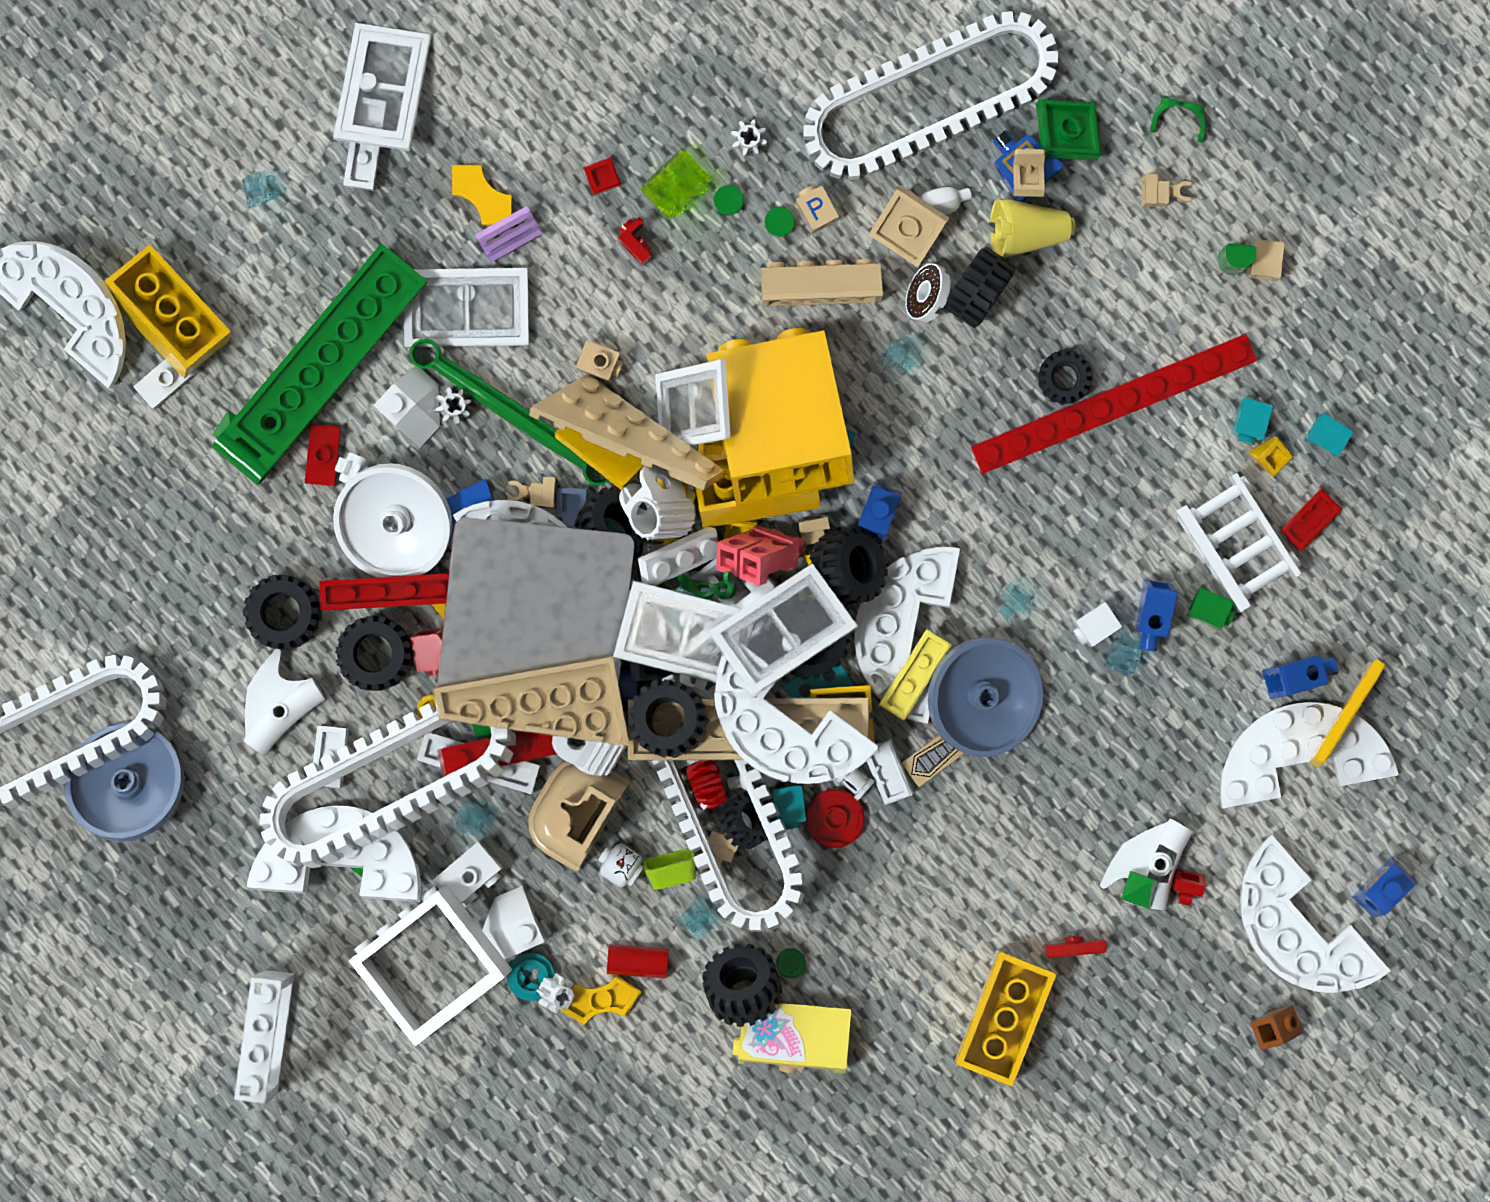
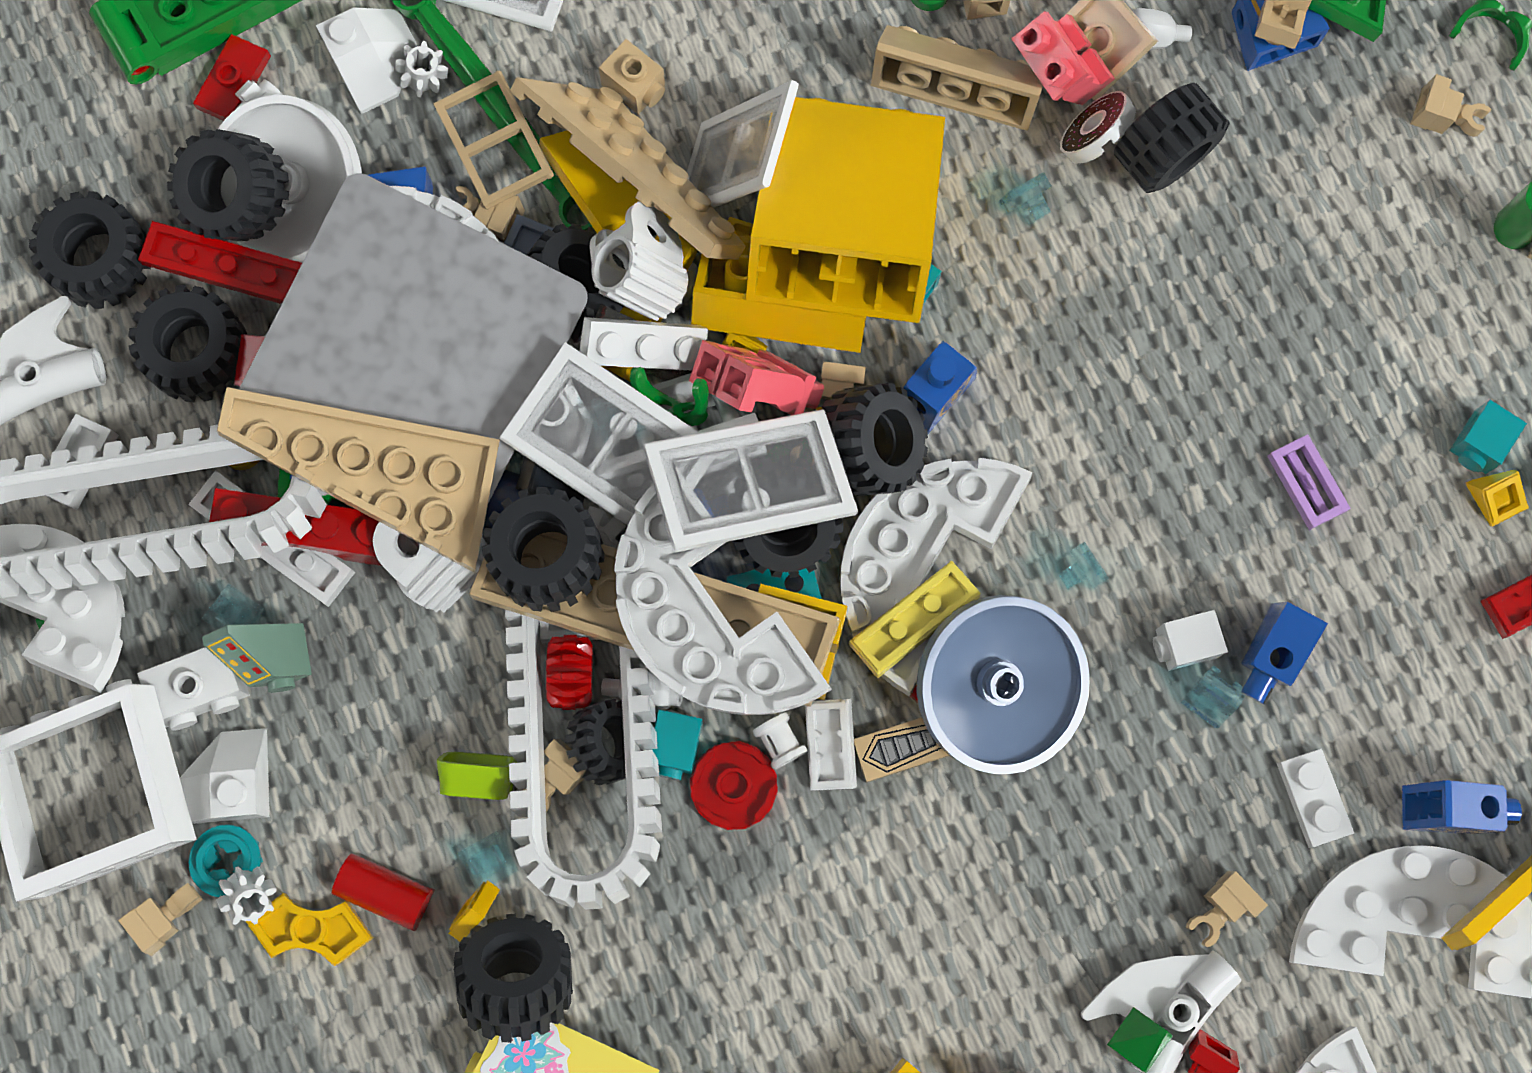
camera: 20 degrees right, 10 degrees down
tan piece [528,761,632,872] -> none
white head [598,843,644,888] -> none
green tile [776,948,806,978] -> none
red plate [970,334,1257,475] -> none
light yellow cone [990,198,1075,258] -> none
black tyre [1038,349,1093,405] -> none
white fence [1173,473,1301,613] -> none
green brick [1186,587,1235,630] -> none
none -> tan piece [118,883,203,956]
none -> black tyre [167,129,290,241]
none -> sand green slope [202,623,312,693]
none -> tan window [433,71,554,209]
none -> yellow tile [448,880,500,942]
none -> coral hips [1011,11,1115,105]
none -> tan piece [1186,871,1268,947]
none -> lavender tile [1267,434,1351,531]
none -> white plate [1277,749,1354,848]

